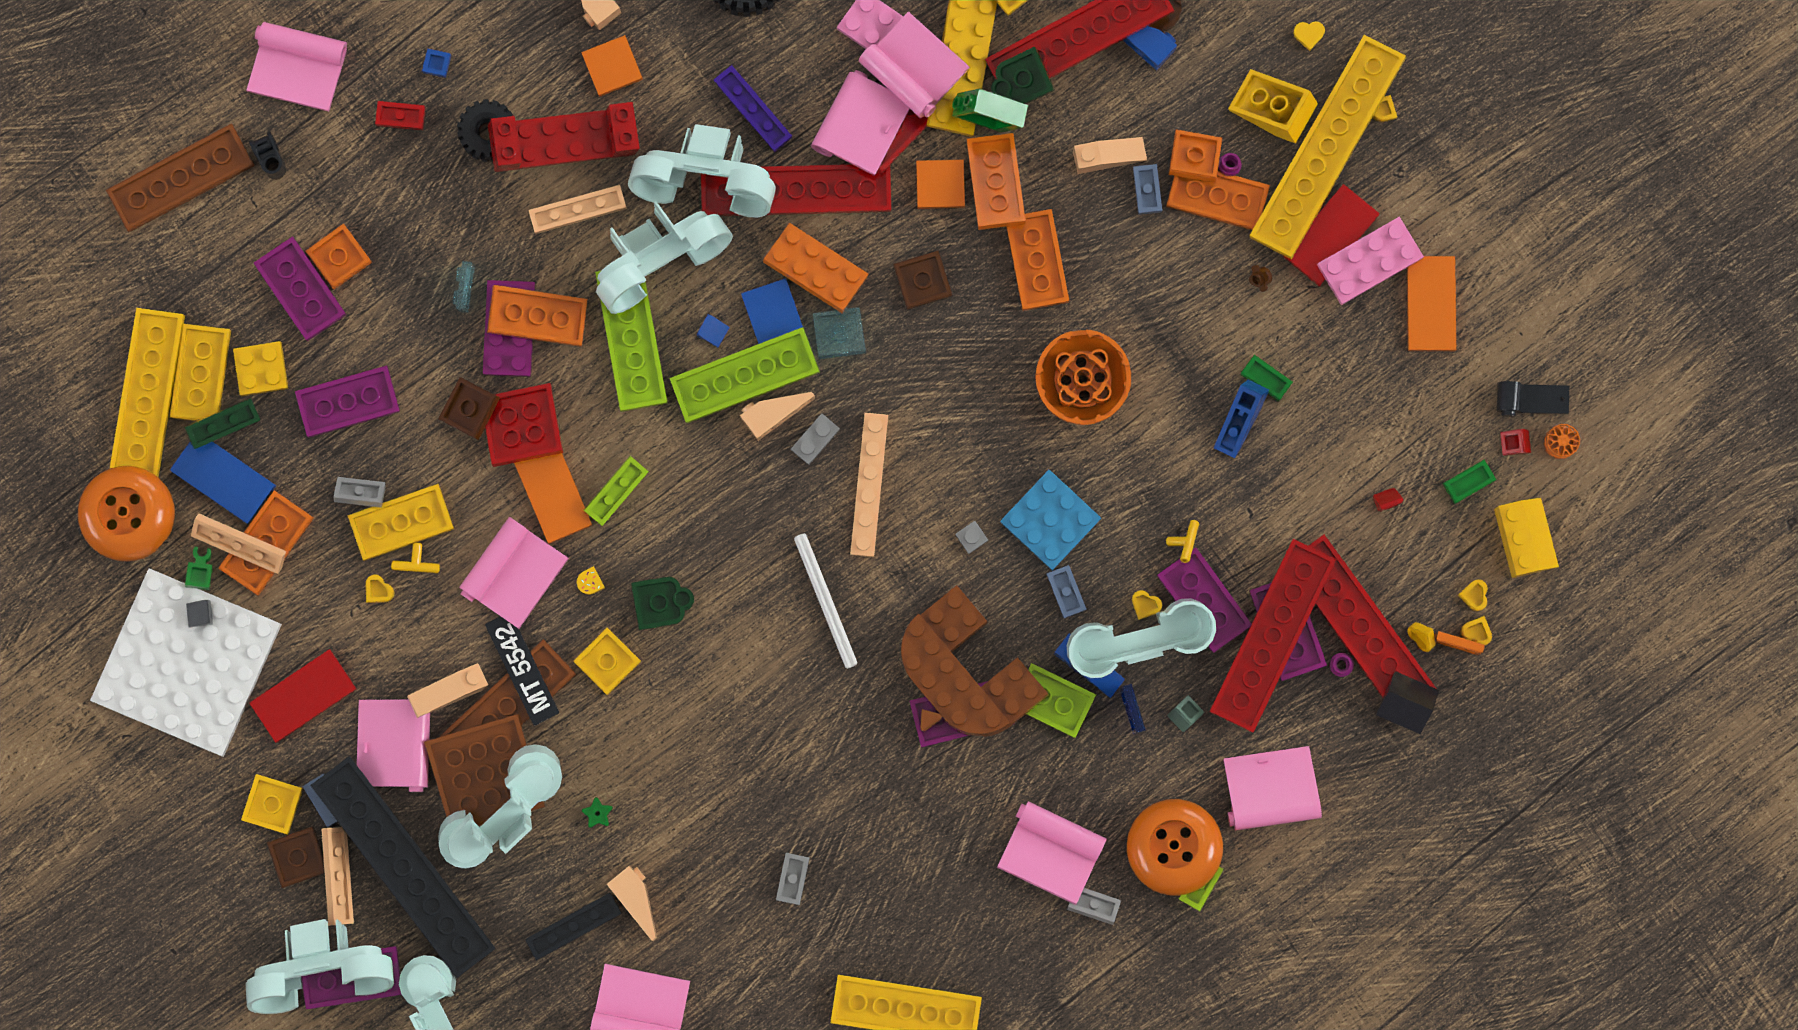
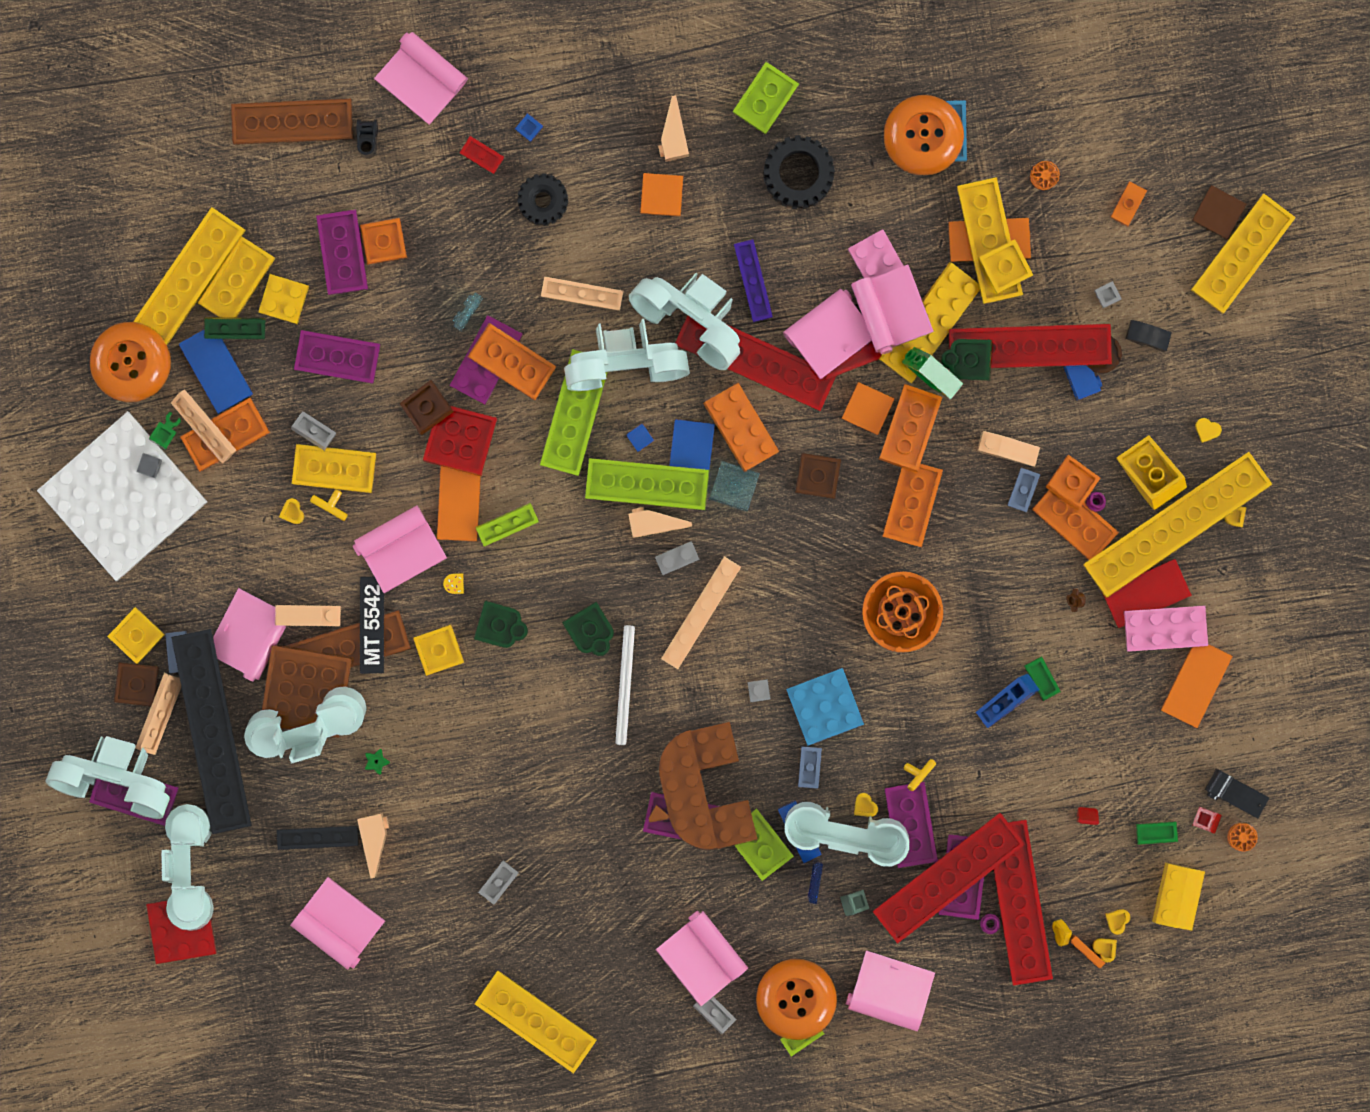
camera: 30 degrees right, 5 degrees up
red tile [249,649,357,743] -> none
red plate [488,102,640,172] -> none
black slope [1376,671,1439,734] -> none
none -> dark green plate [562,601,614,656]

